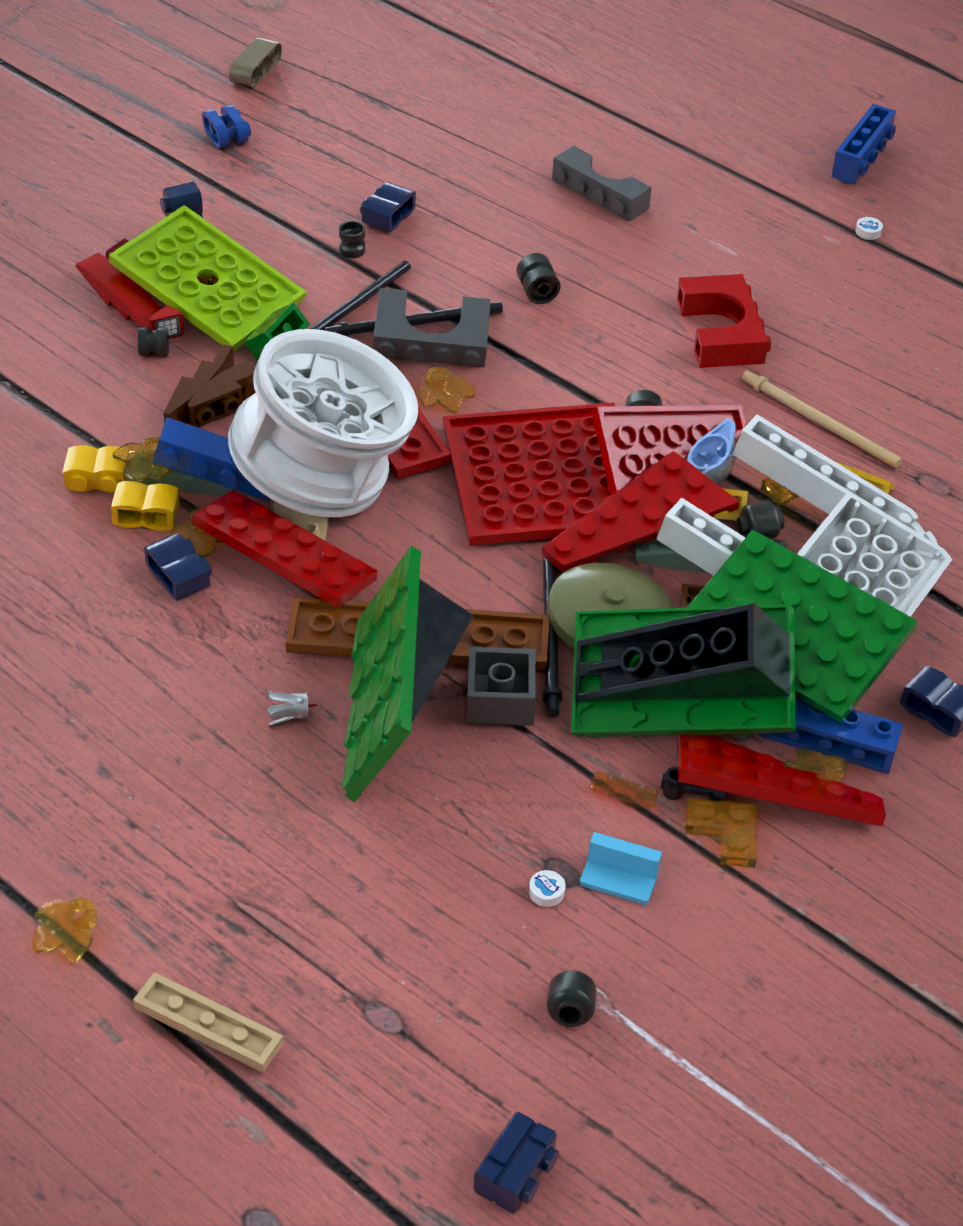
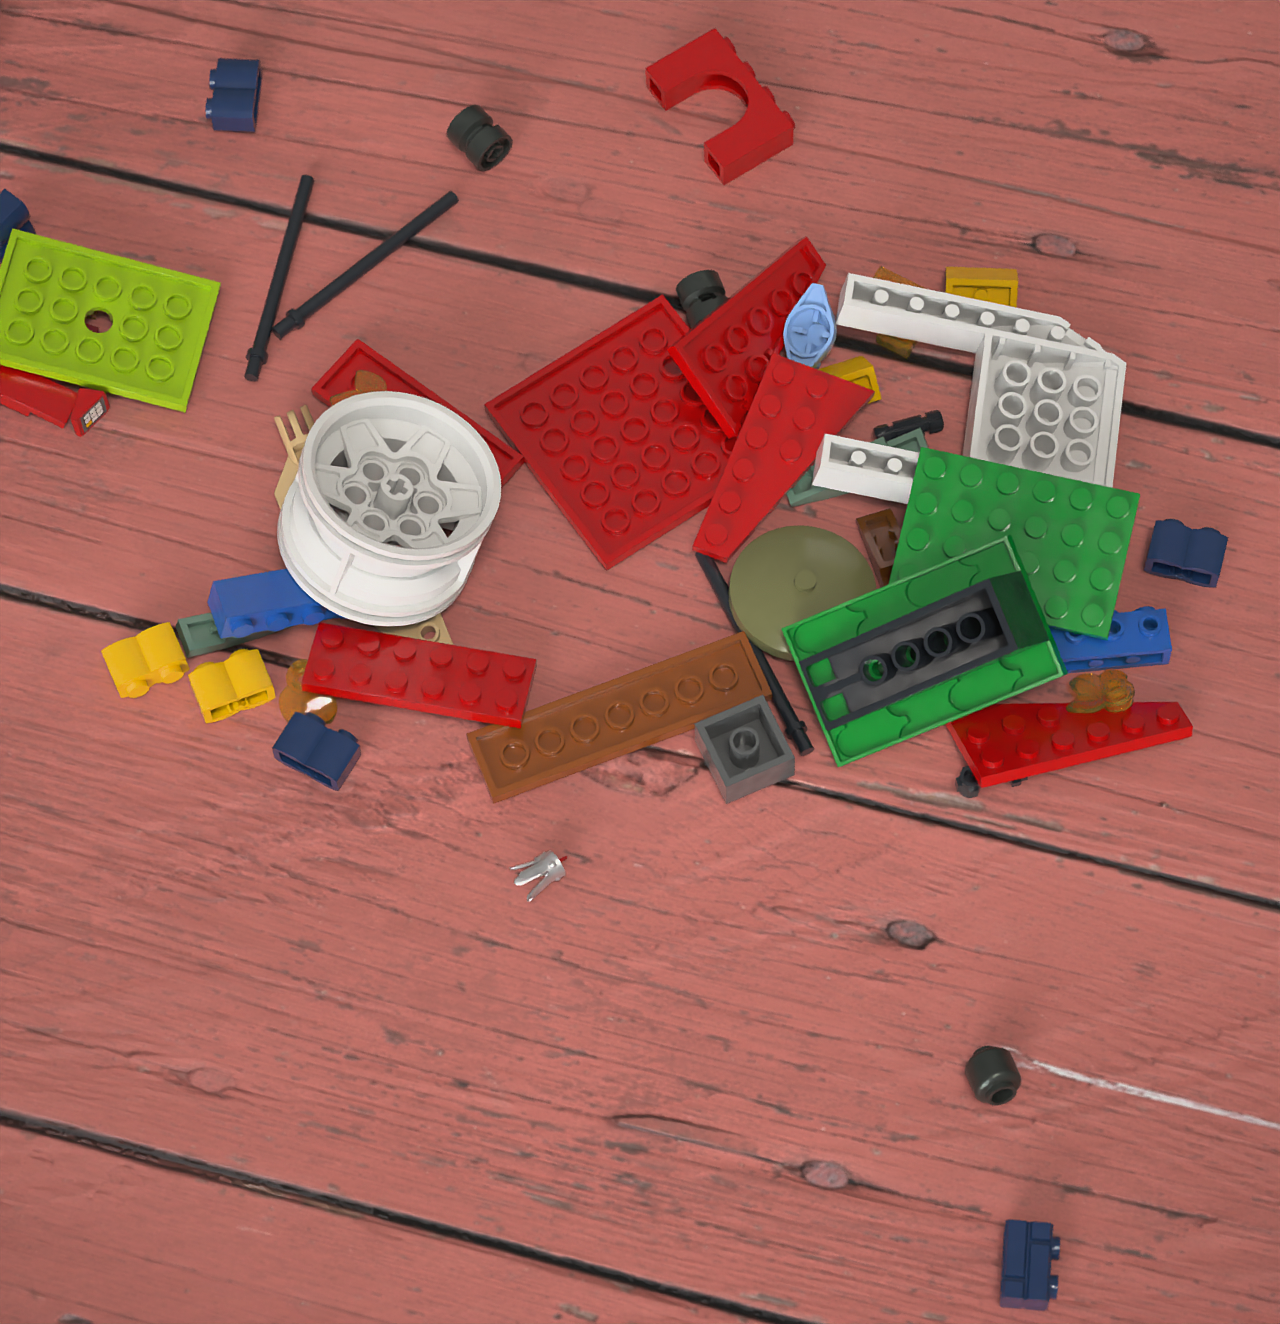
camera: 20 degrees left, 20 degrees up
clear yellow plate [32,897,98,964] -> none
clear yellow plate [112,436,171,481] -> none
tan plate [133,972,284,1073] -> none
pearl dark grey wheel [138,327,169,356] -> none
reddish brown slope [163,345,234,424] -> none
reddish brown slope [187,359,256,428] -> none
green brick [243,302,310,361] -> none
pearl dark grey wheel [339,221,365,258] -> none
green piece [341,545,474,802] -> none
dark grey arch [373,288,491,367] -> none
clear yellow plate [419,367,475,414] -> none
white tile [529,870,565,907] -> none
medium azure panel [580,832,662,905] -> none
clear orange axle [590,771,658,809] -> none
clear yellow plate [685,798,757,868] -> none
pearl dark grey head [736,500,784,539] -> none
tan bar [742,370,902,469] -> none

